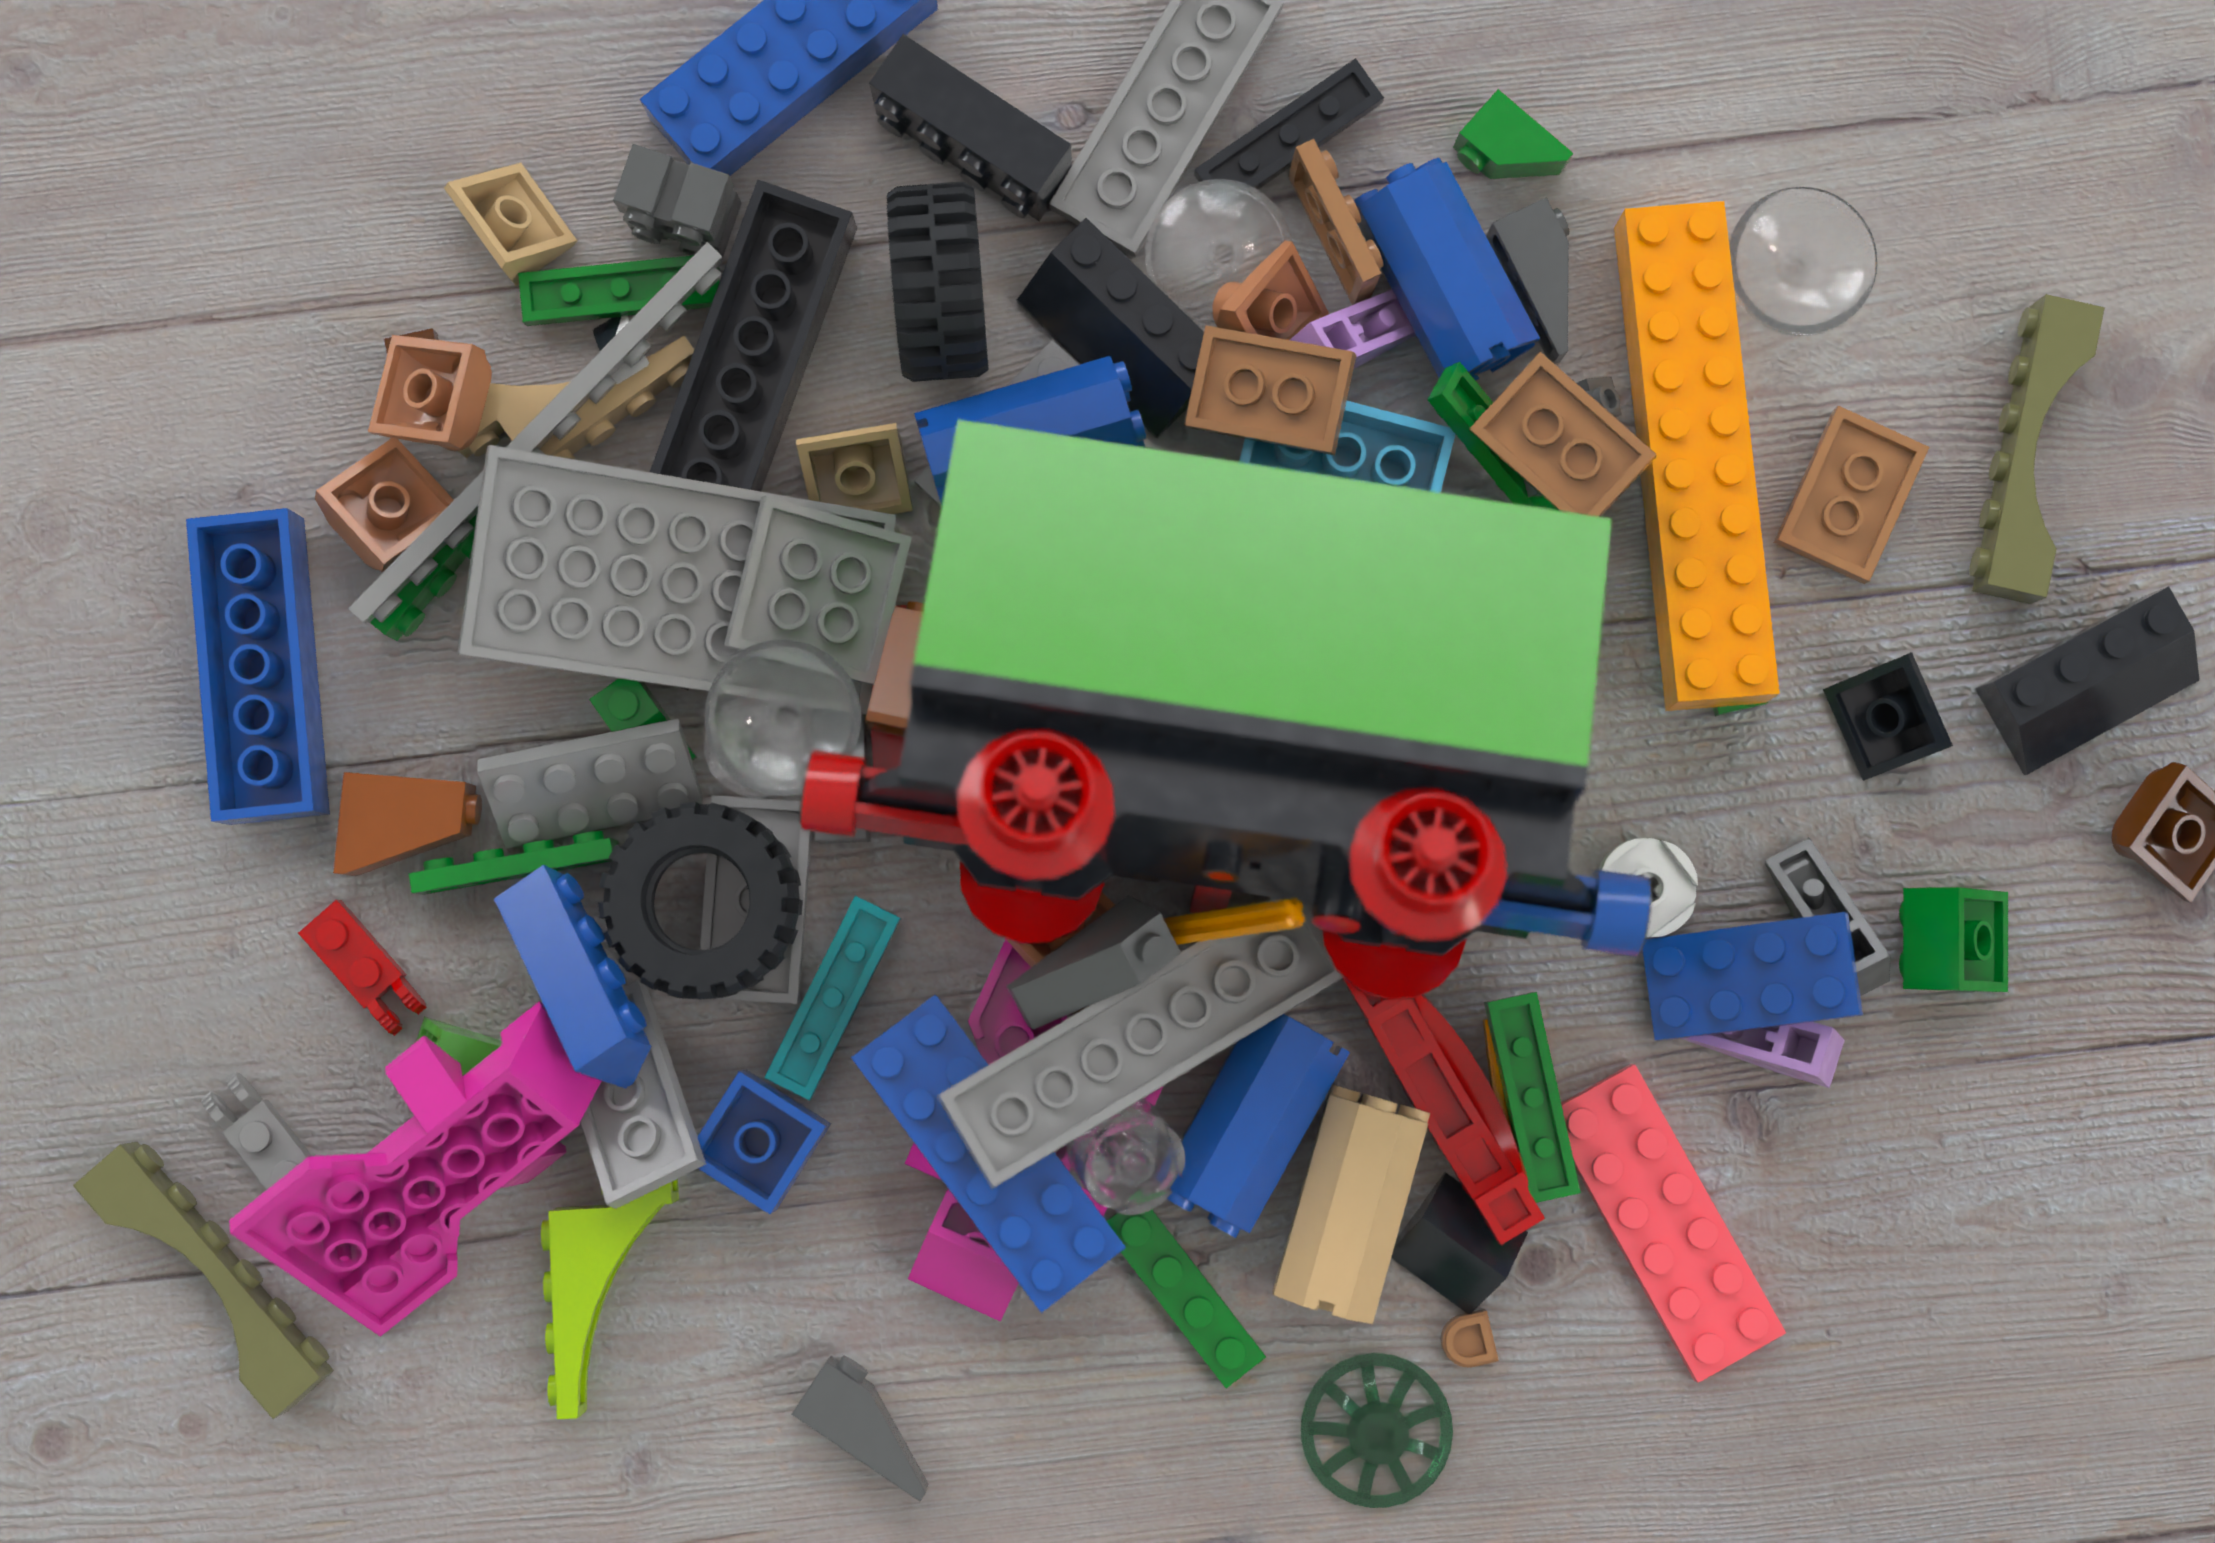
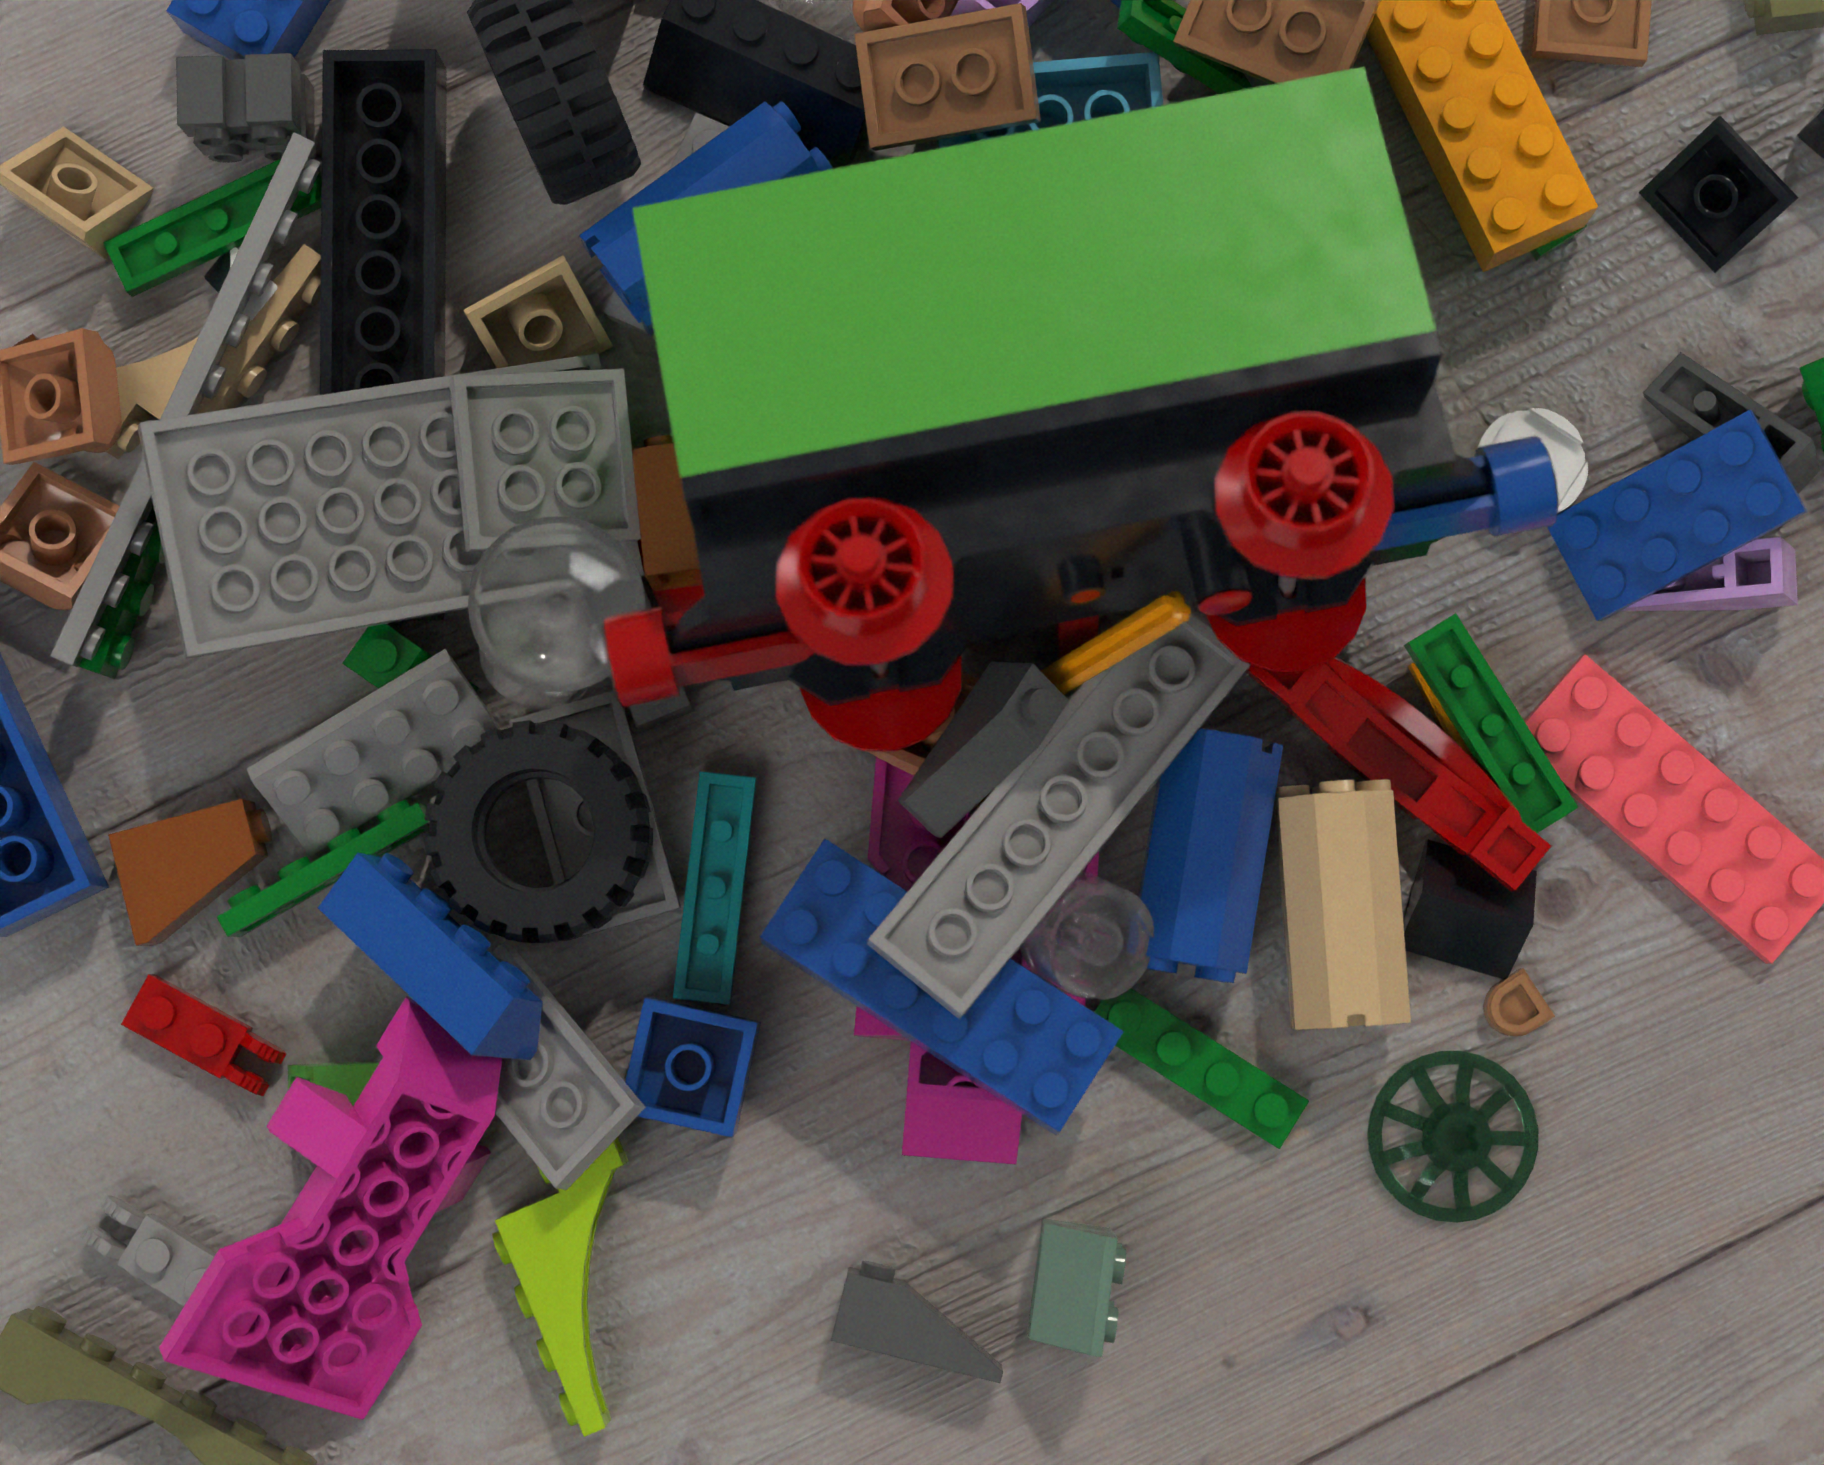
camera: 15 degrees left, 0 degrees up
none -> sand green slope [1027,1218,1126,1357]

